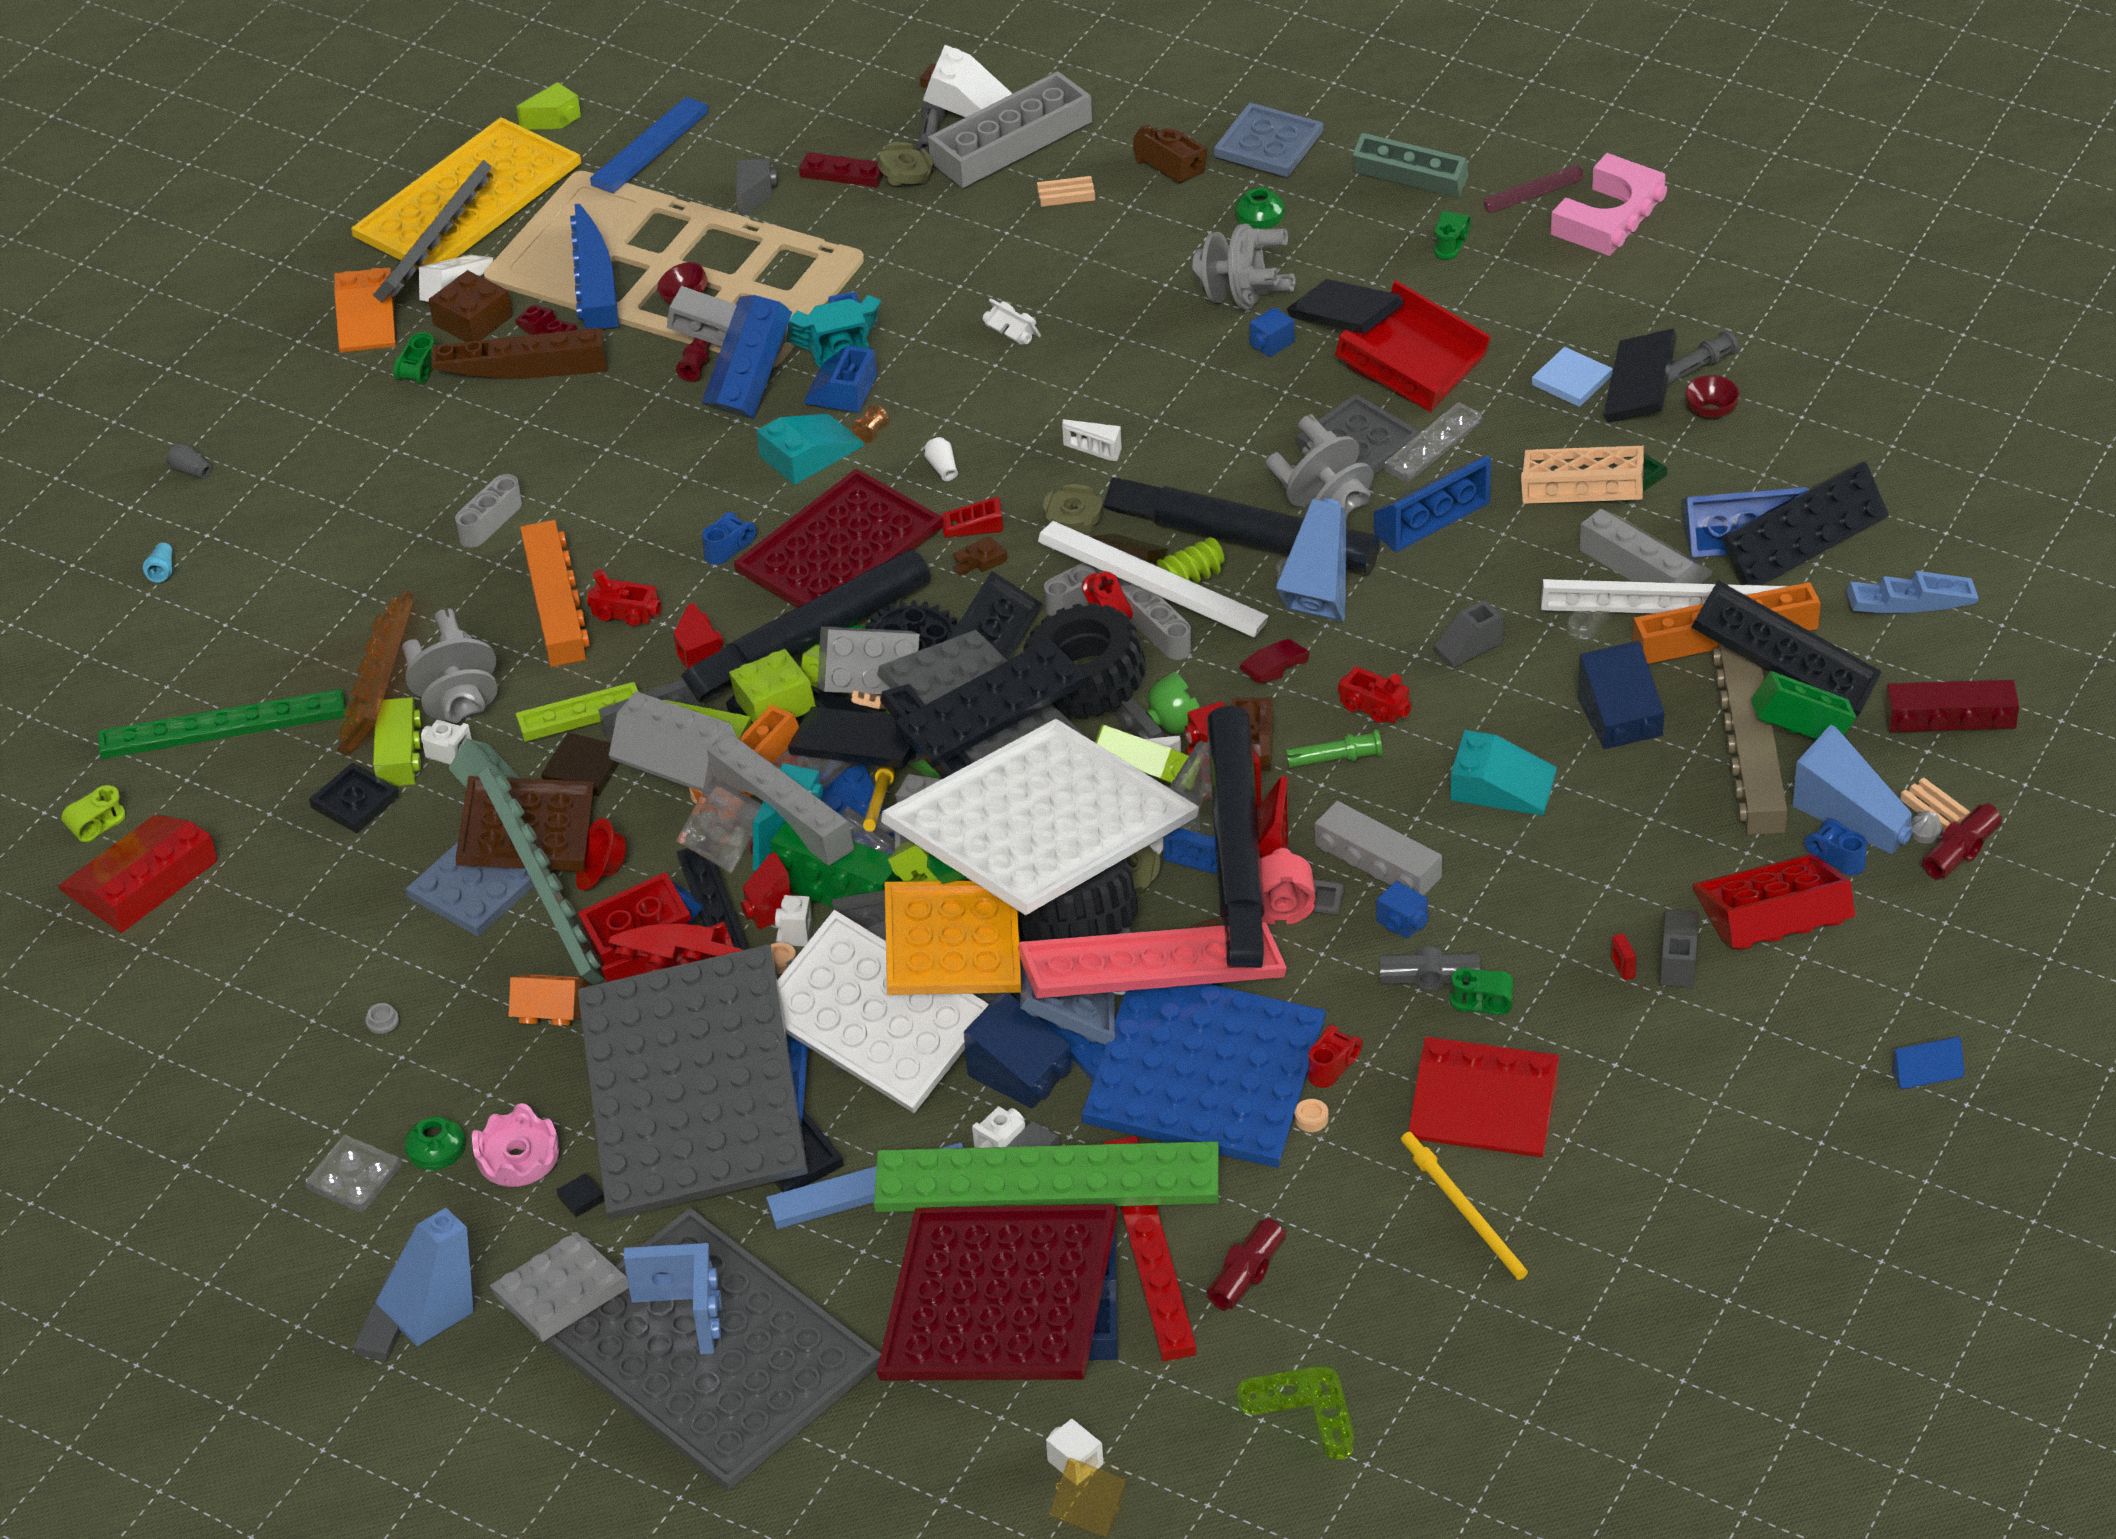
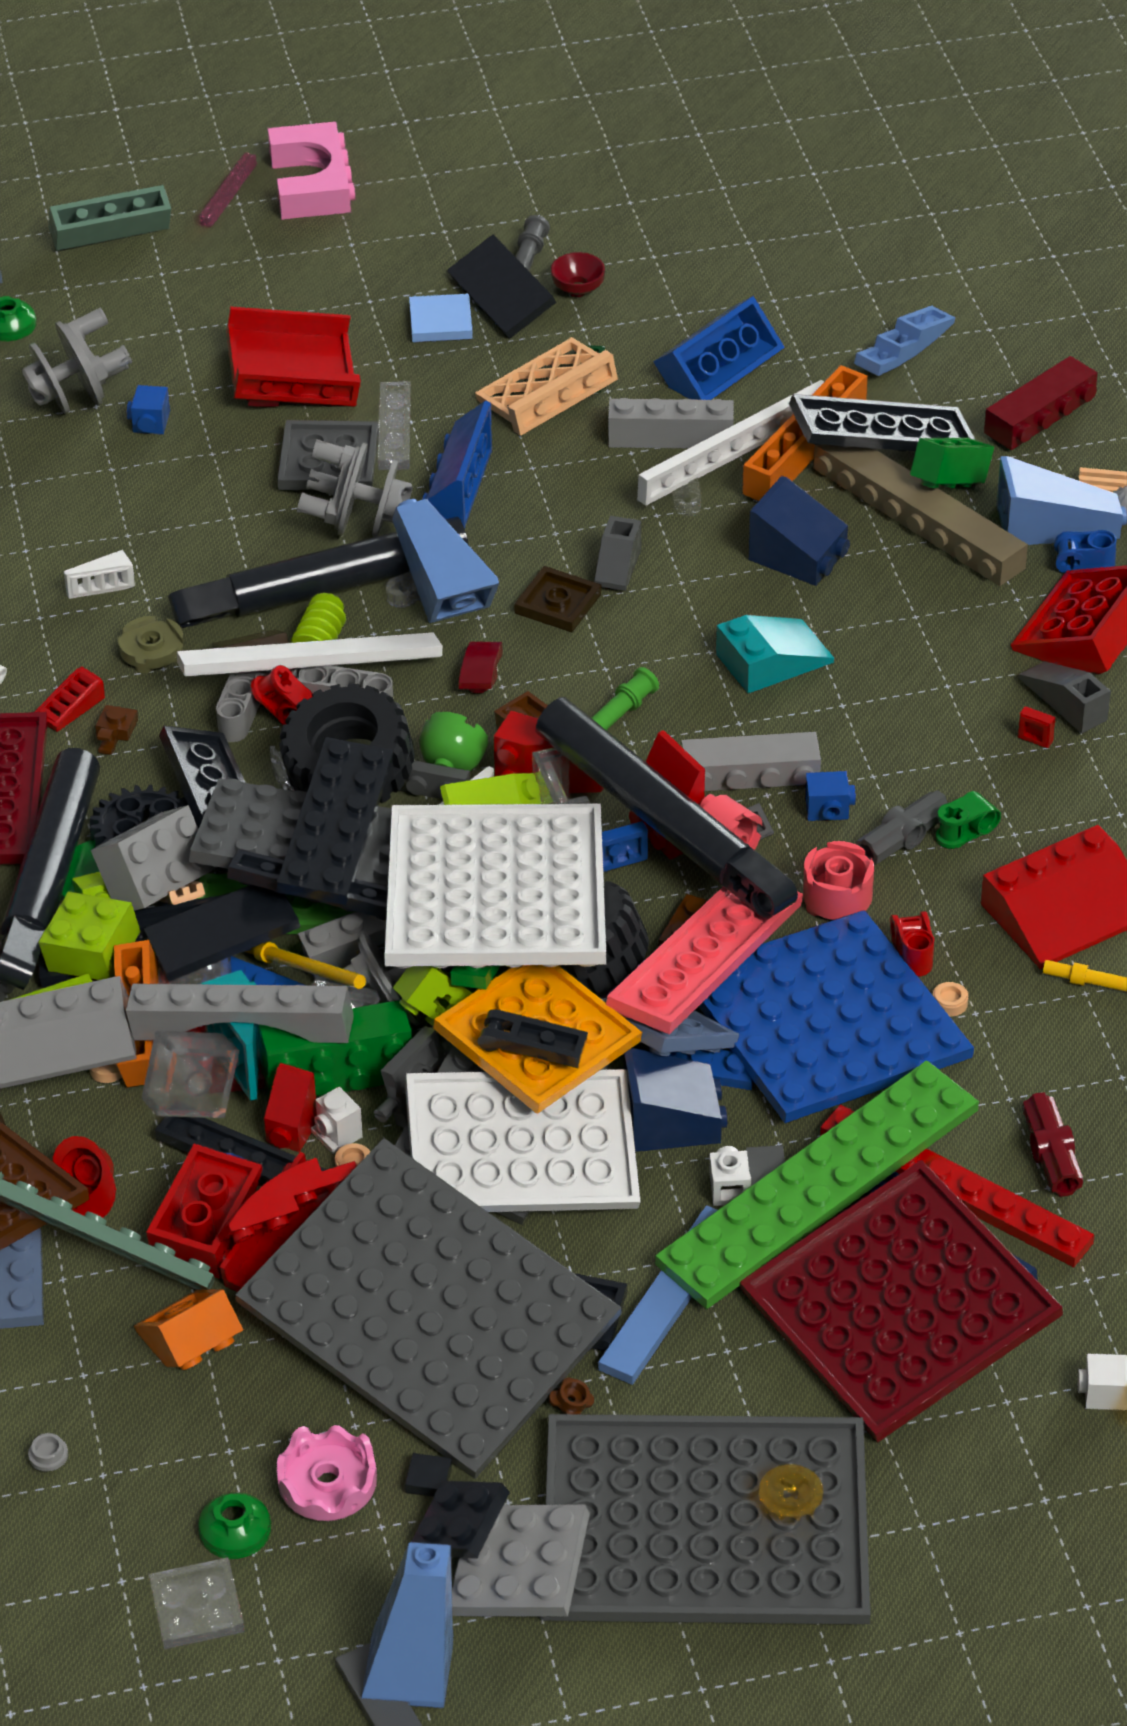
camera: 45 degrees left, 0 degrees up
medium blue bracket [624,1243,721,1354] -> none
black tile [1287,279,1404,334] -> none
red brick [1338,666,1412,724] -> none
green piece [1434,211,1471,260] -> none
black plate [1721,461,1889,585] -> none
none -> black plate [411,1481,510,1559]
none -> black plate [477,1009,588,1068]
none -> dark brown tile [514,566,602,633]
none -> reddish brown plate [549,1378,594,1415]
none -> clear yellow gear [759,1464,823,1522]
none -> coral brick [803,841,874,920]

